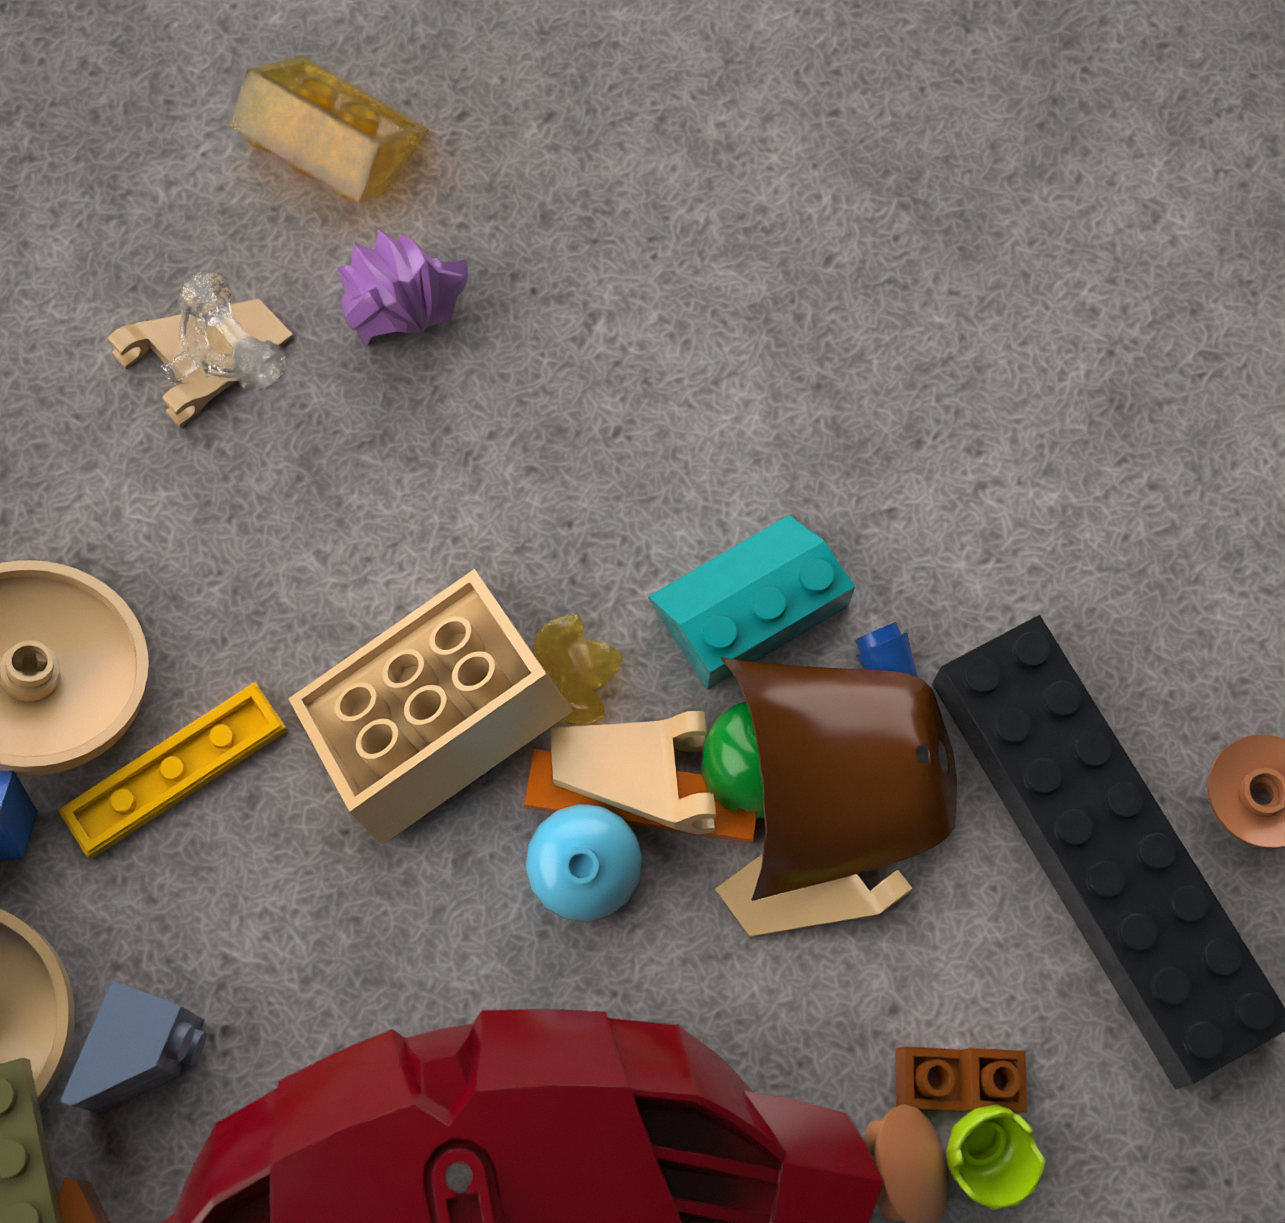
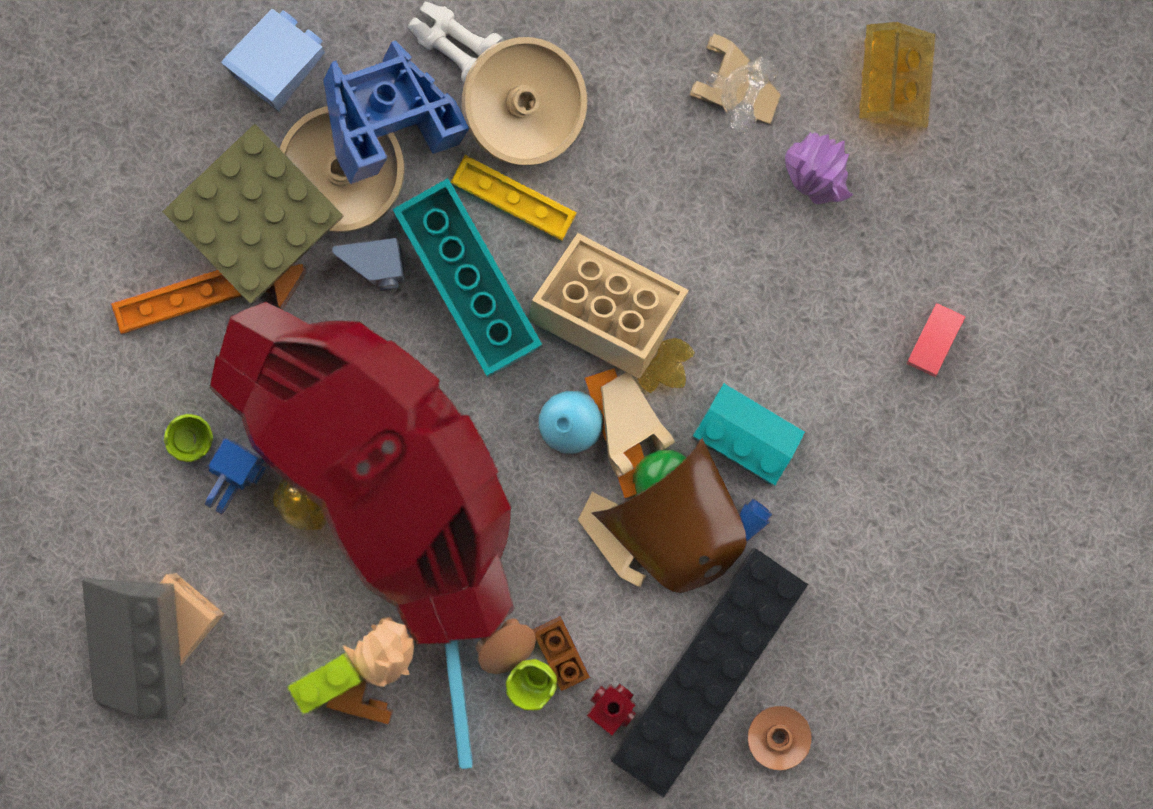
camera: 60 degrees right, 15 degrees up
none -> teal brick [393,178,543,378]
none -> dark red brick [587,683,637,735]
none -> coral slope [907,303,965,378]

